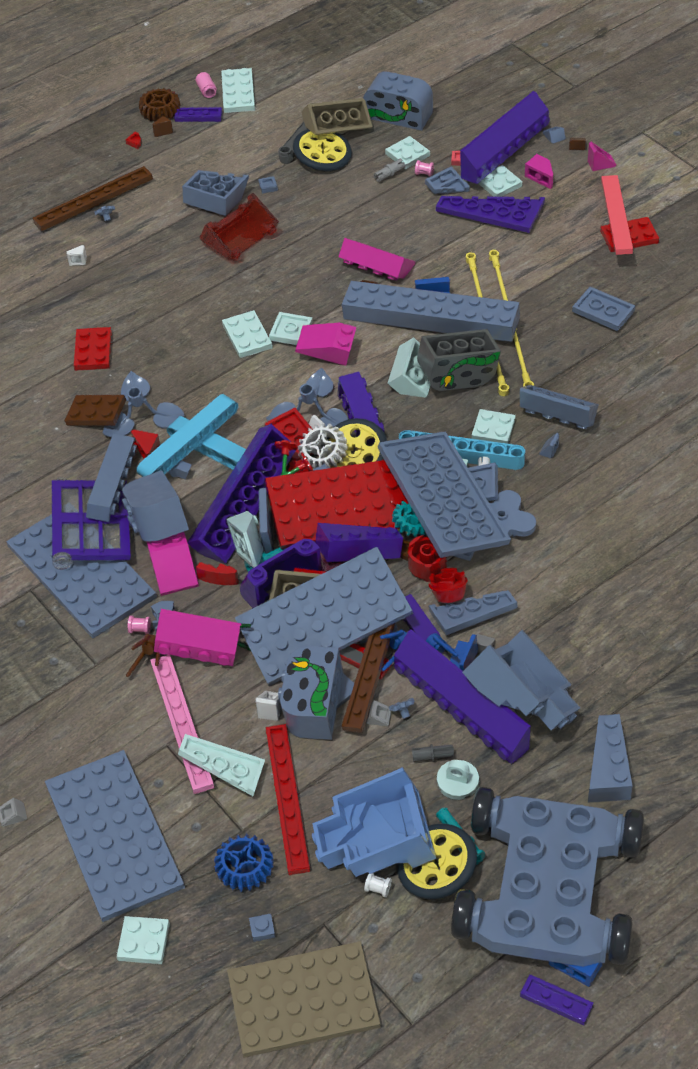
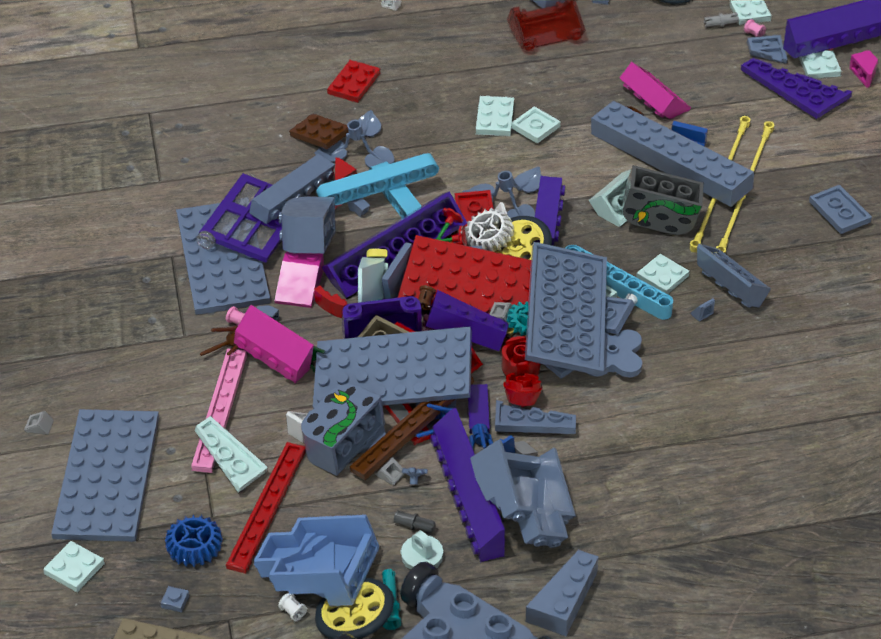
camera: 25 degrees right, 5 degrees down
dark pink slope [295,322,356,366] -> none
none -> light yellow tile [366,249,387,259]
none -> reddish brown bush [418,285,436,310]
none -> light grey slope [490,302,512,325]

